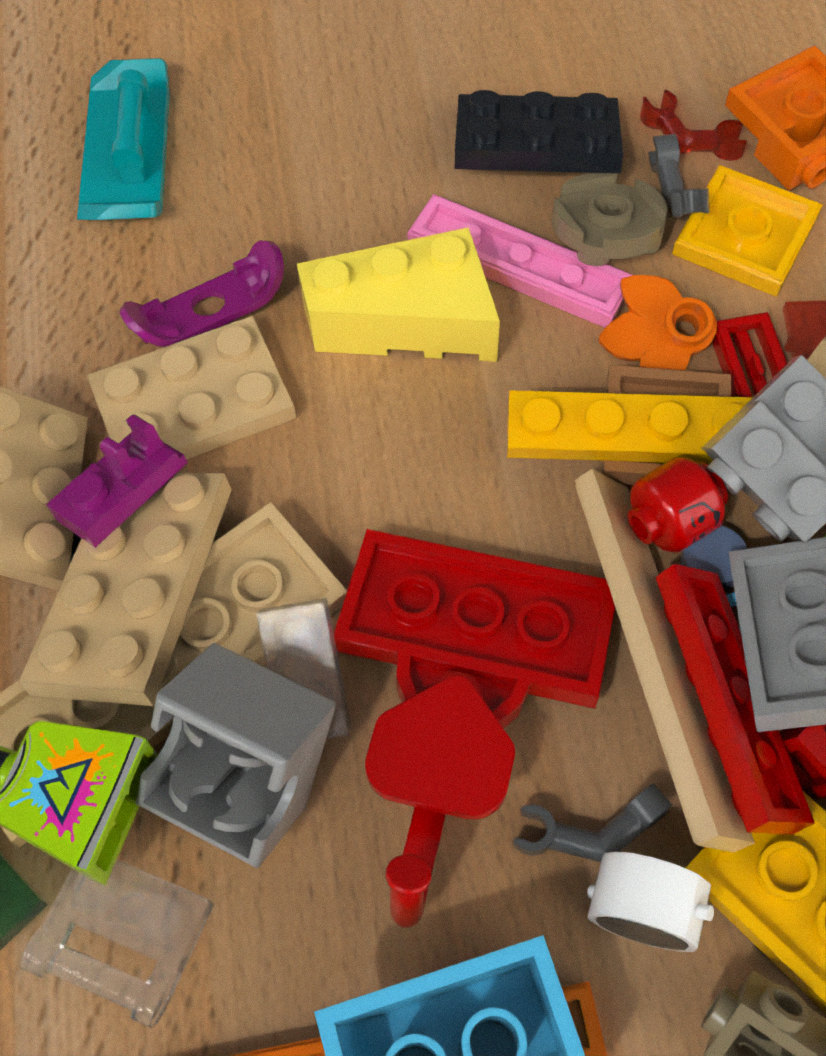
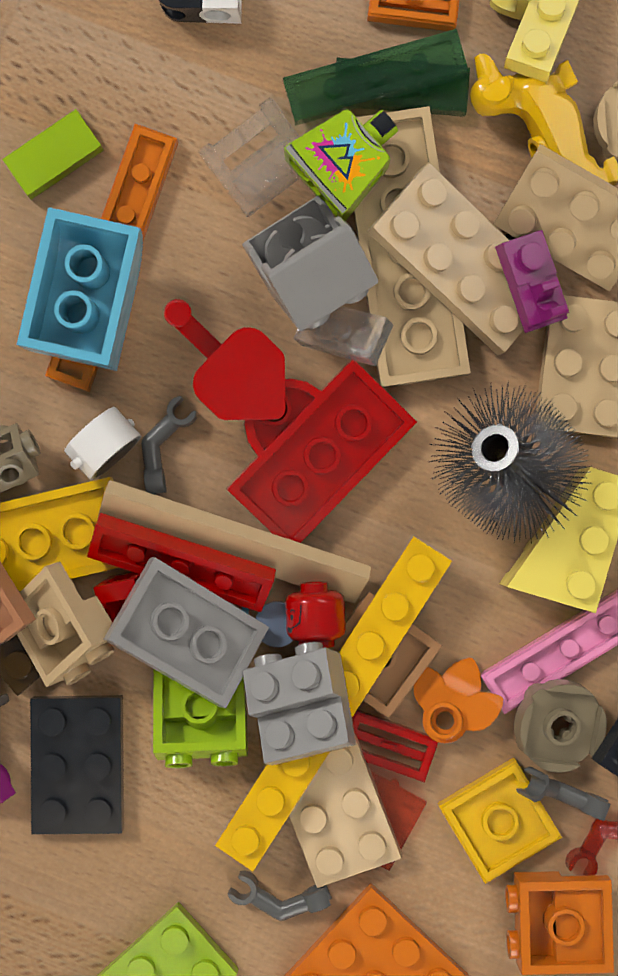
camera: 120 degrees right, 25 degrees up
none -> black piece [428,381,593,544]

